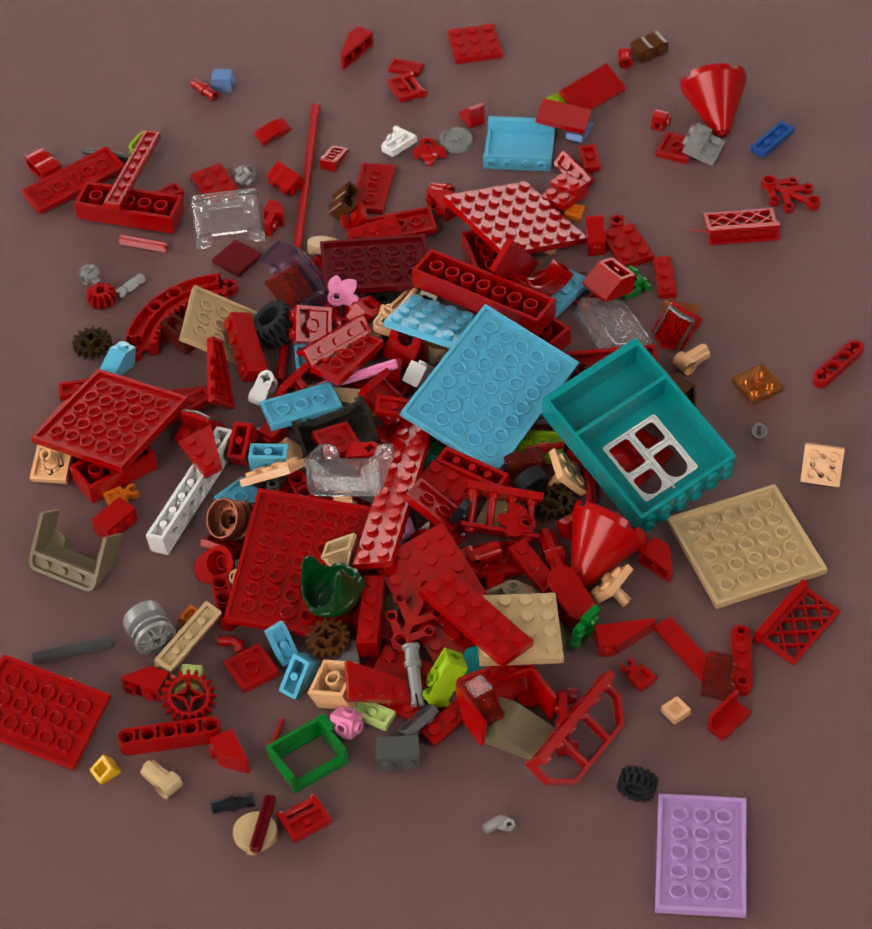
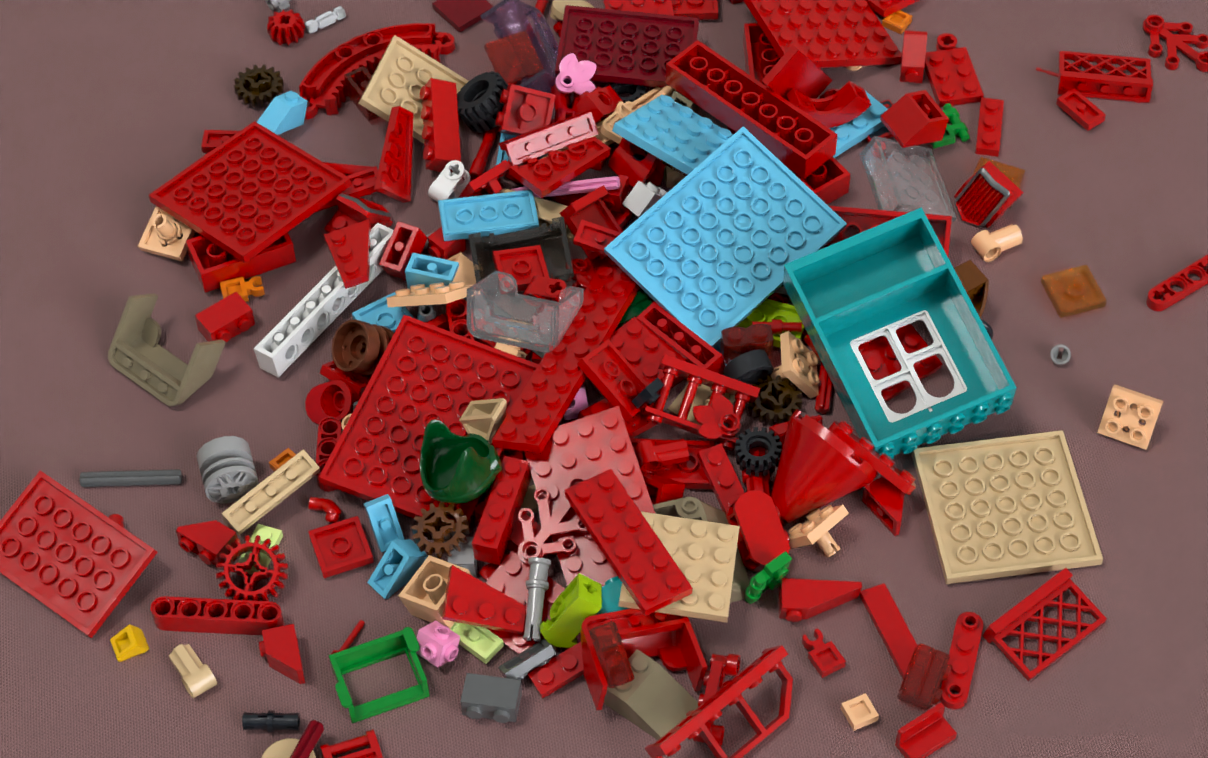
camera: 10 degrees right, 5 degrees up
none -> black tyre [735,427,782,477]
none -> red plate [828,420,917,495]
none -> red plate [1056,88,1106,131]

